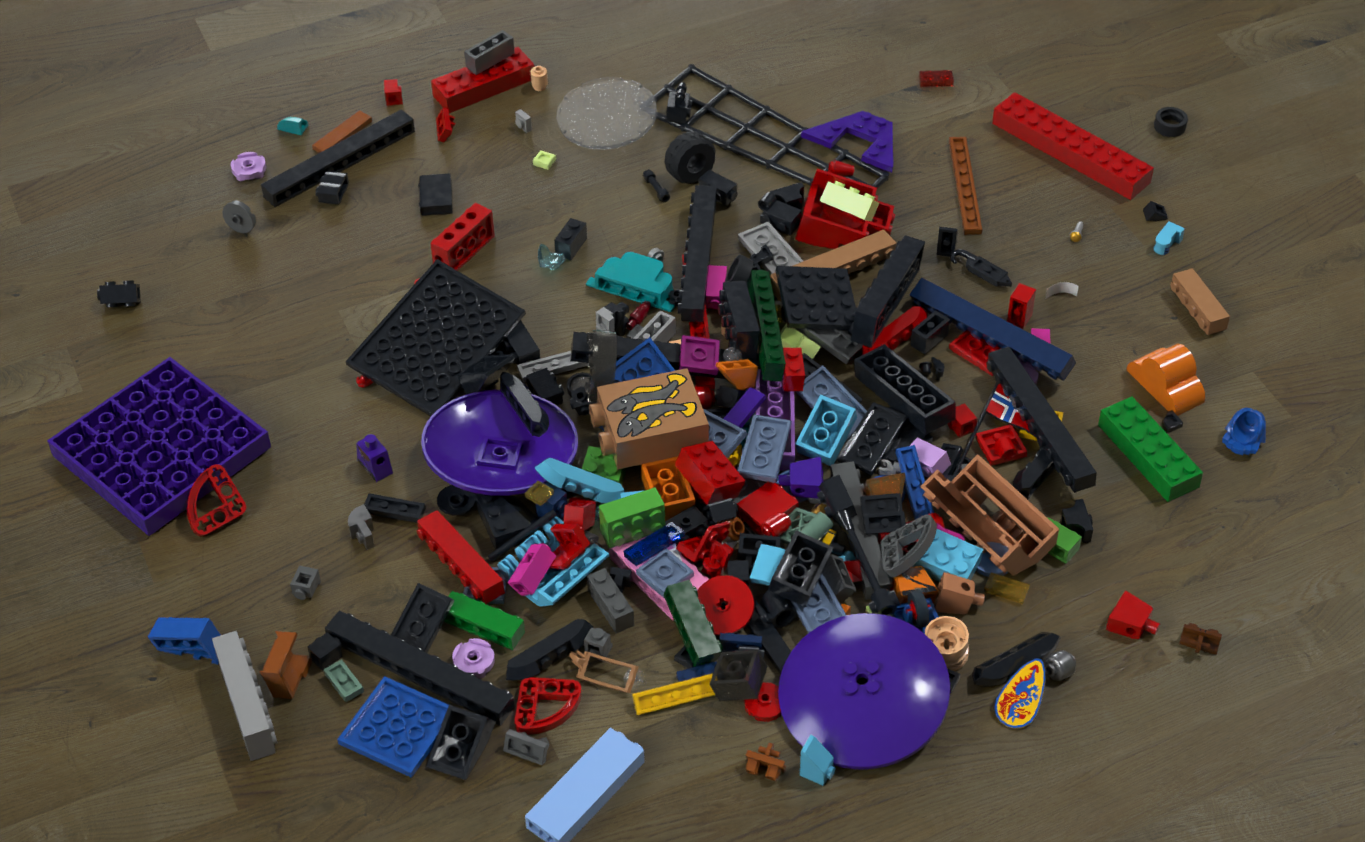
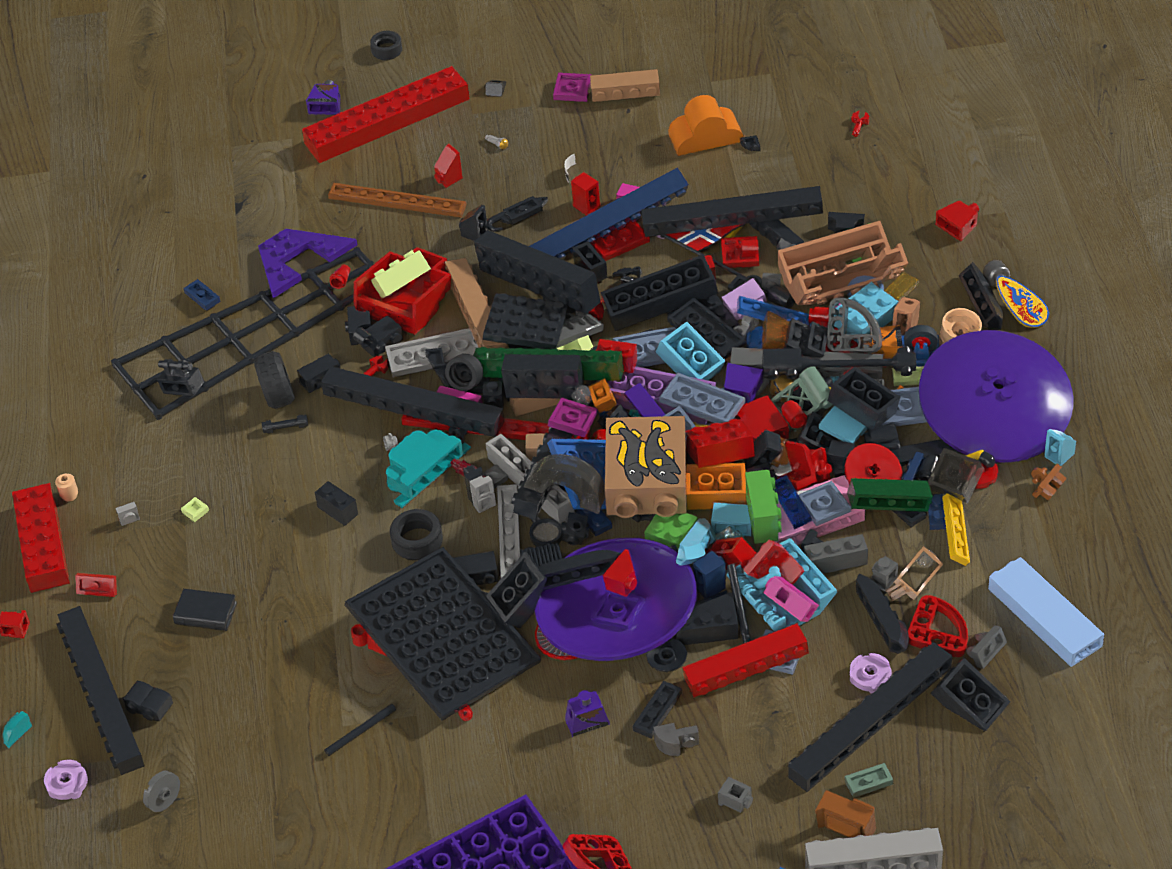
camera: 70 degrees left, 0 degrees up
black brick [307,633,343,671] -> none
dark orange tile [312,110,372,153] -> none
blue plate [337,676,449,778] -> none
black tile [391,583,455,653] -> none
red brick [431,202,495,271] -> none
green brick [444,591,525,650] -> none
dark grey brick [464,30,515,75] -> none
clear yellow tile [525,481,554,506] -> none
clear light blue plate [538,244,566,270] -> none
clear tile [557,77,657,150] -> none
clear red plate [919,70,954,87] -> none
green brick [1098,396,1203,502] -> none
medium azure leg [1154,221,1185,255] -> none
reddish brown hips [1179,623,1222,655] -> none
blue hair [1222,407,1266,455] -> none
none -> dark blue plate [183,279,221,311]
none -> dark purple torso [306,80,340,115]
none -> black bar [324,703,396,756]
none -> red bar [363,355,389,376]
none -> black tyre [390,509,443,560]
none -> red slope [434,144,463,188]
none -> magenta plate [553,73,592,102]
none -> red slope [603,549,637,597]
none -> medium azure arm [753,566,781,590]
none -> red bar [851,111,869,137]
none -> black arm [965,450,995,468]

